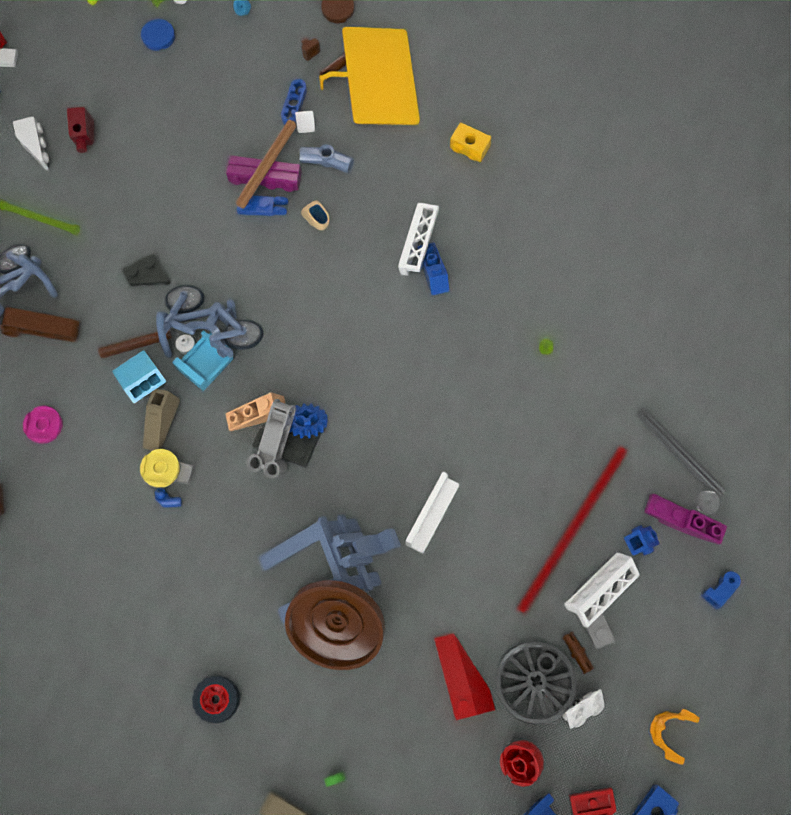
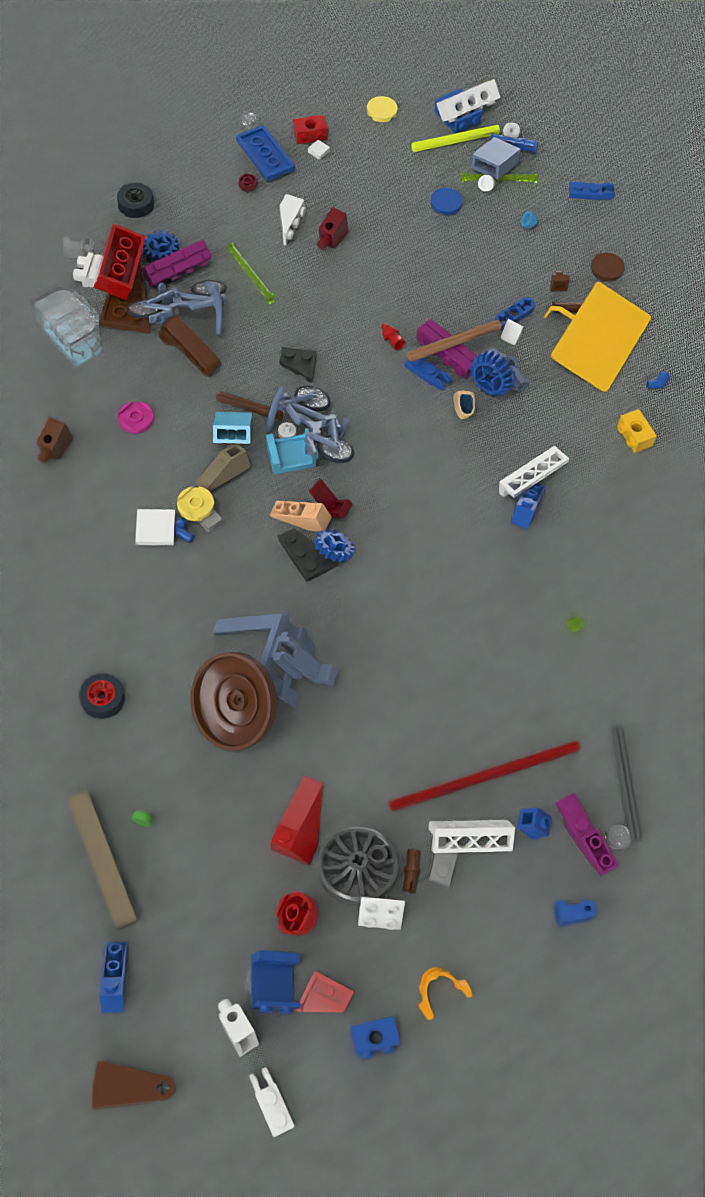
camera: 30 degrees right, 10 degrees down
light grey piece [246,399,296,479] -> none
white fence [406,472,460,554] -> none
none -> white tile [135,509,175,545]
none -> dark red bracket [309,479,353,518]
none -> red piece [381,323,405,350]
none -> blue gear [470,351,516,397]
none -> blue arm [646,371,670,389]

